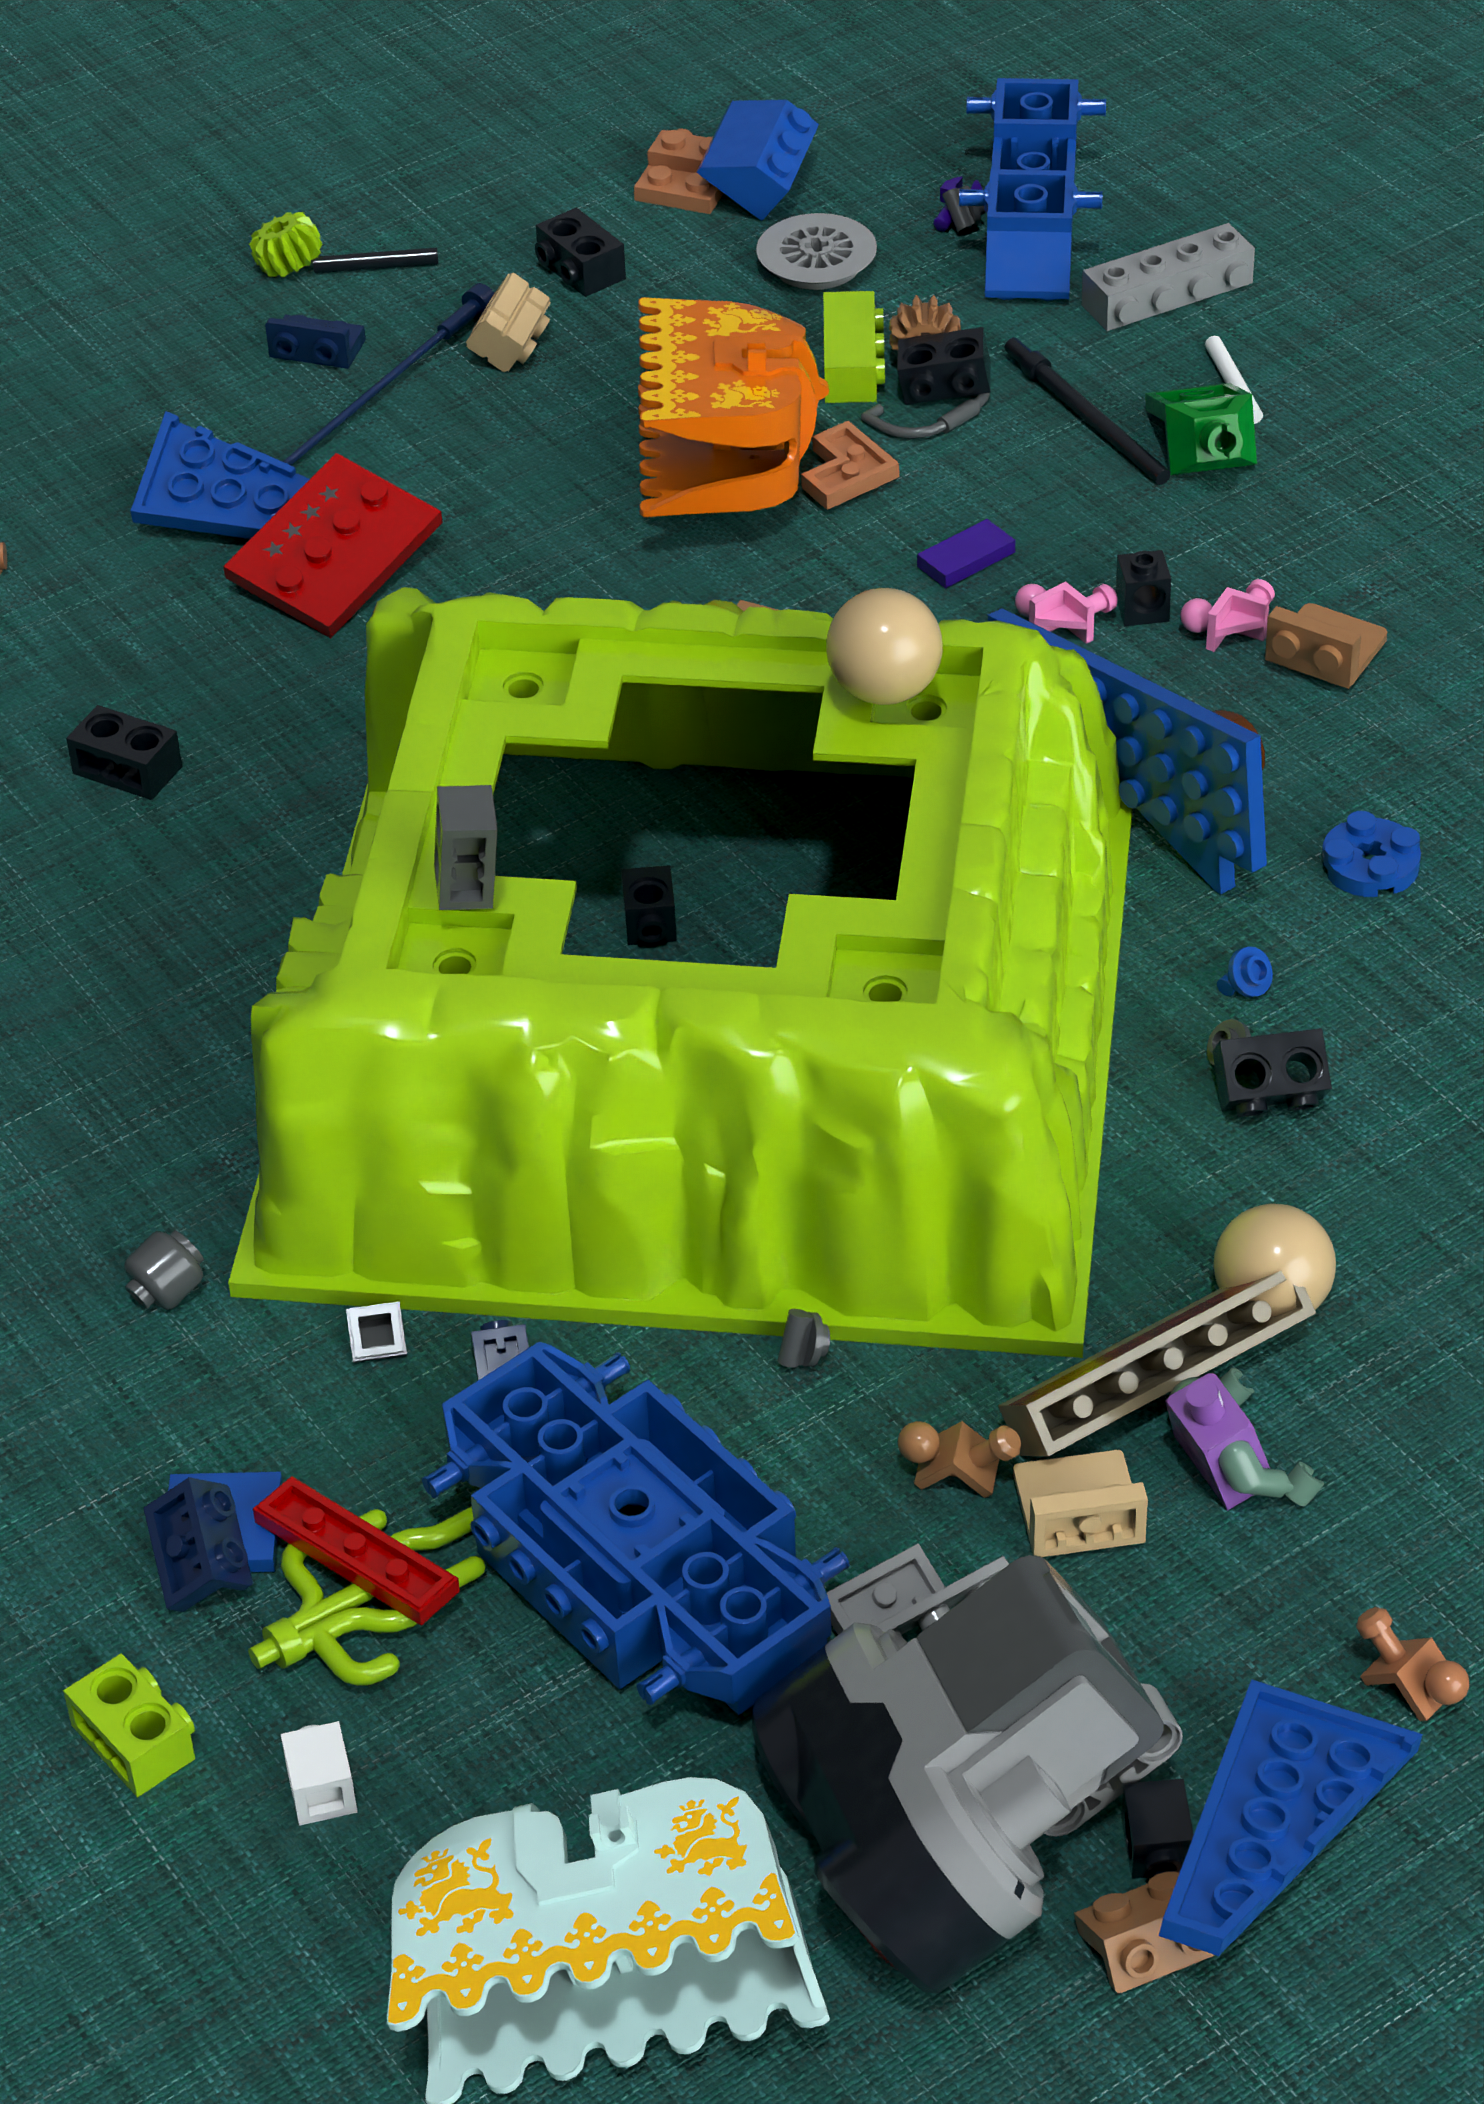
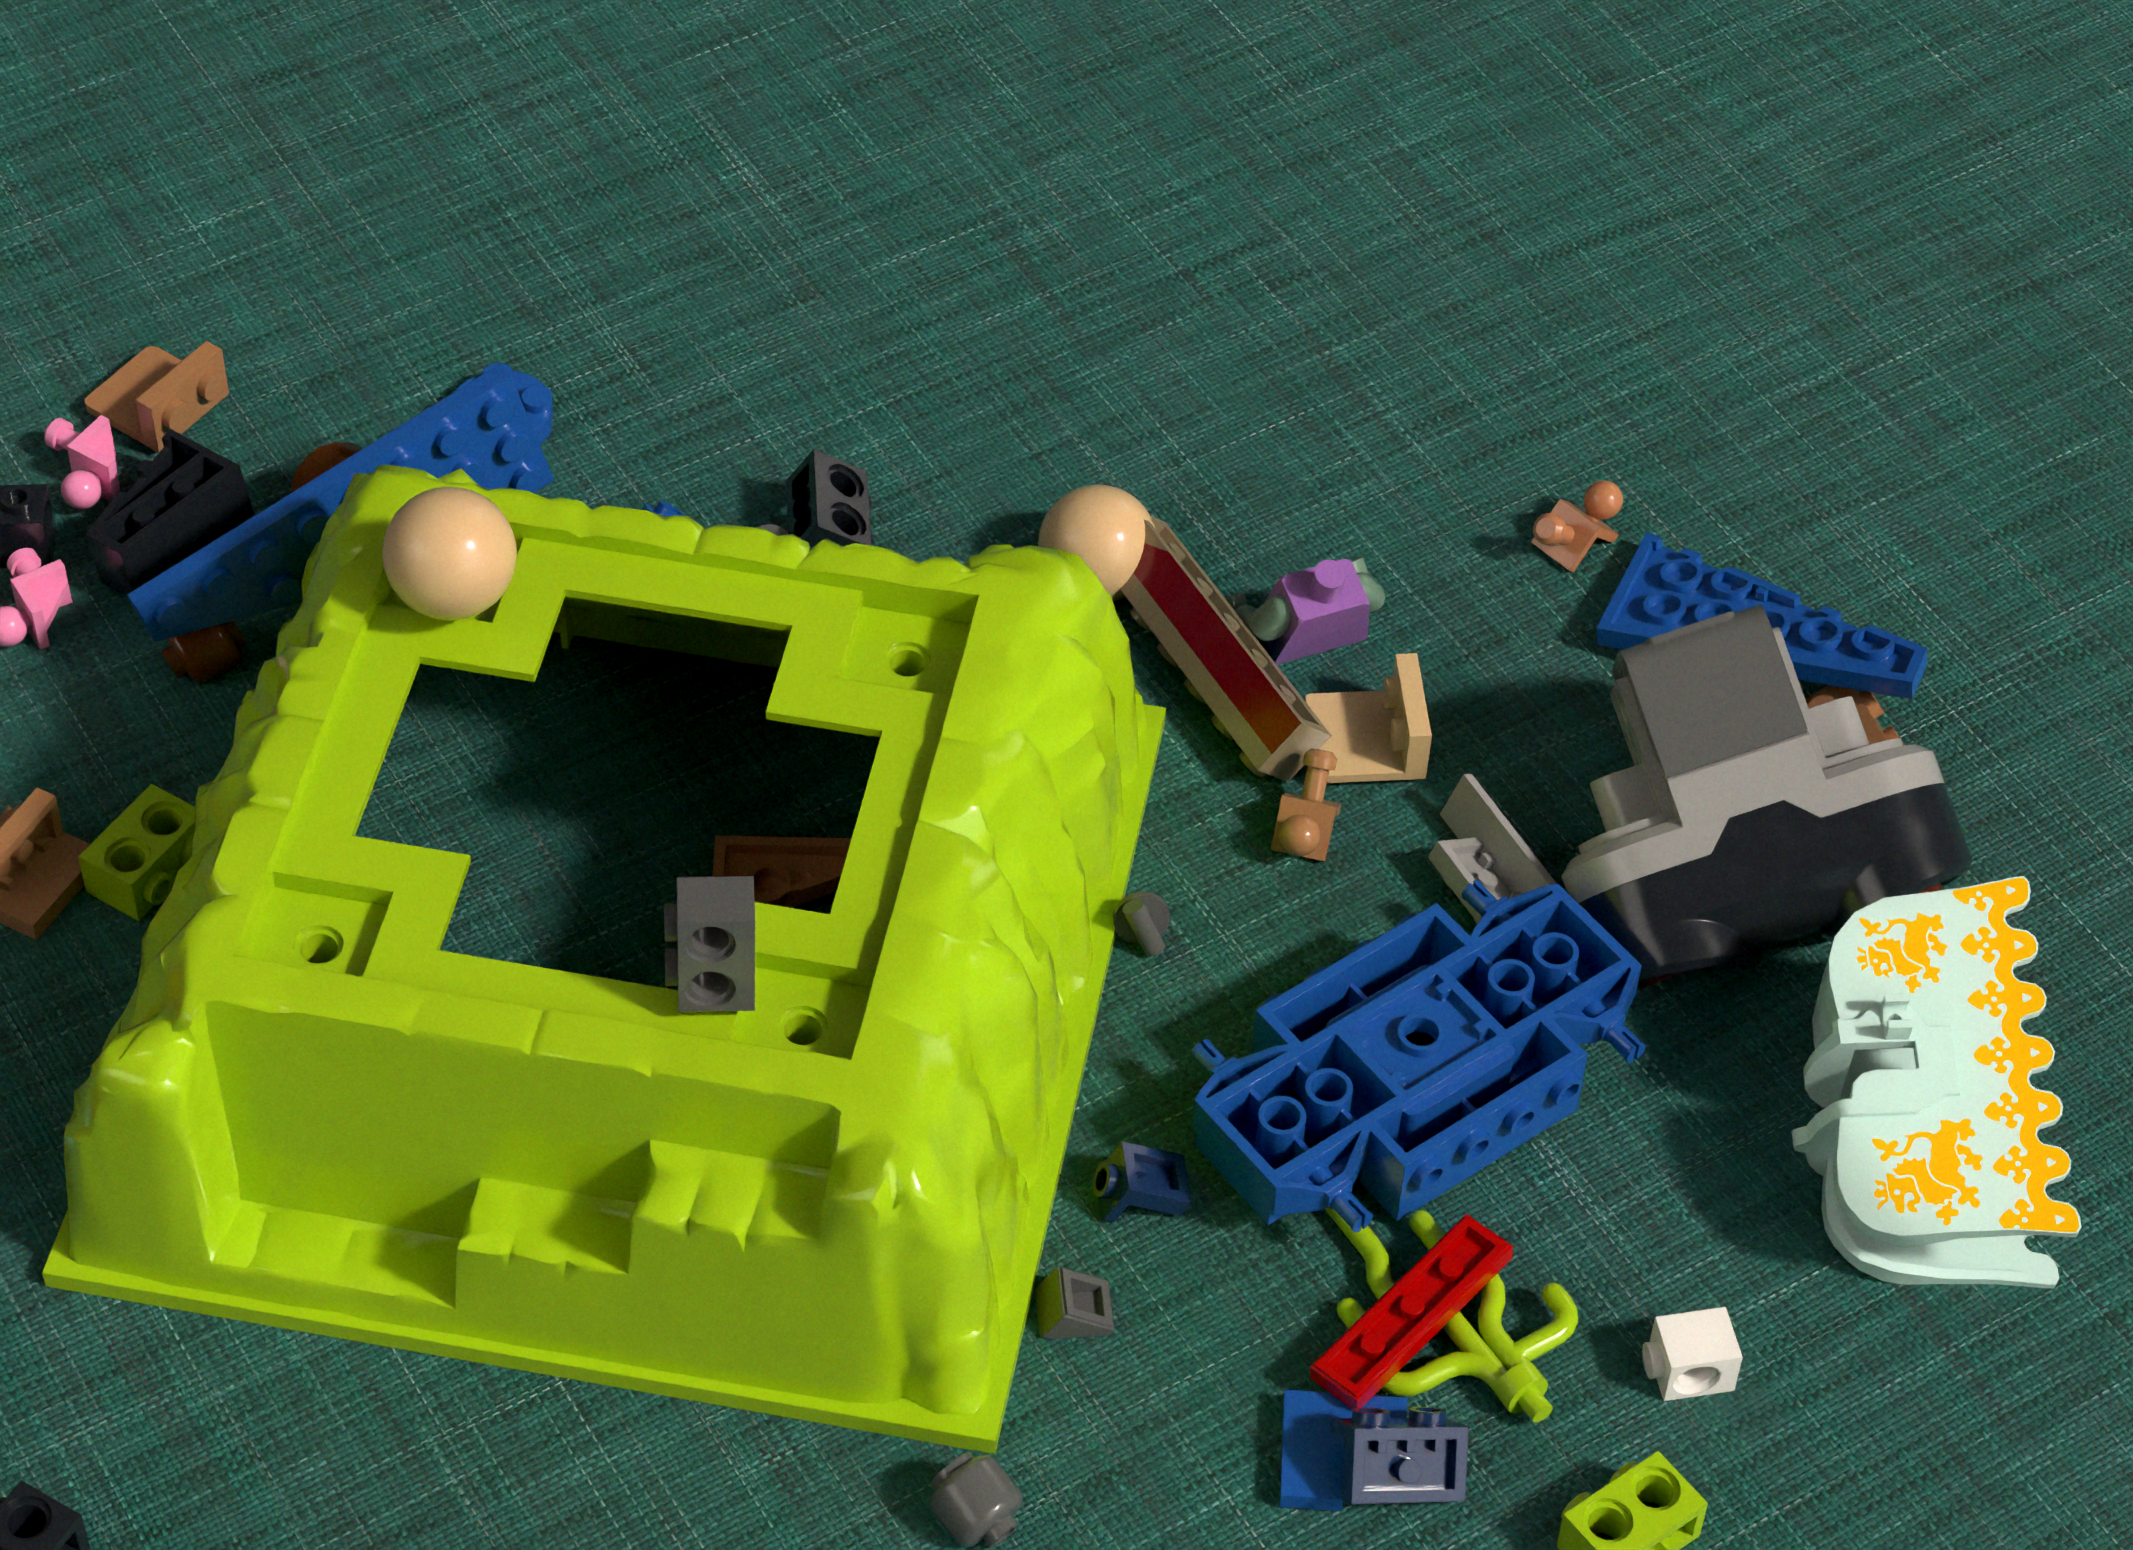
camera: 90 degrees left, 5 degrees up
none -> black wedge [85,428,254,598]

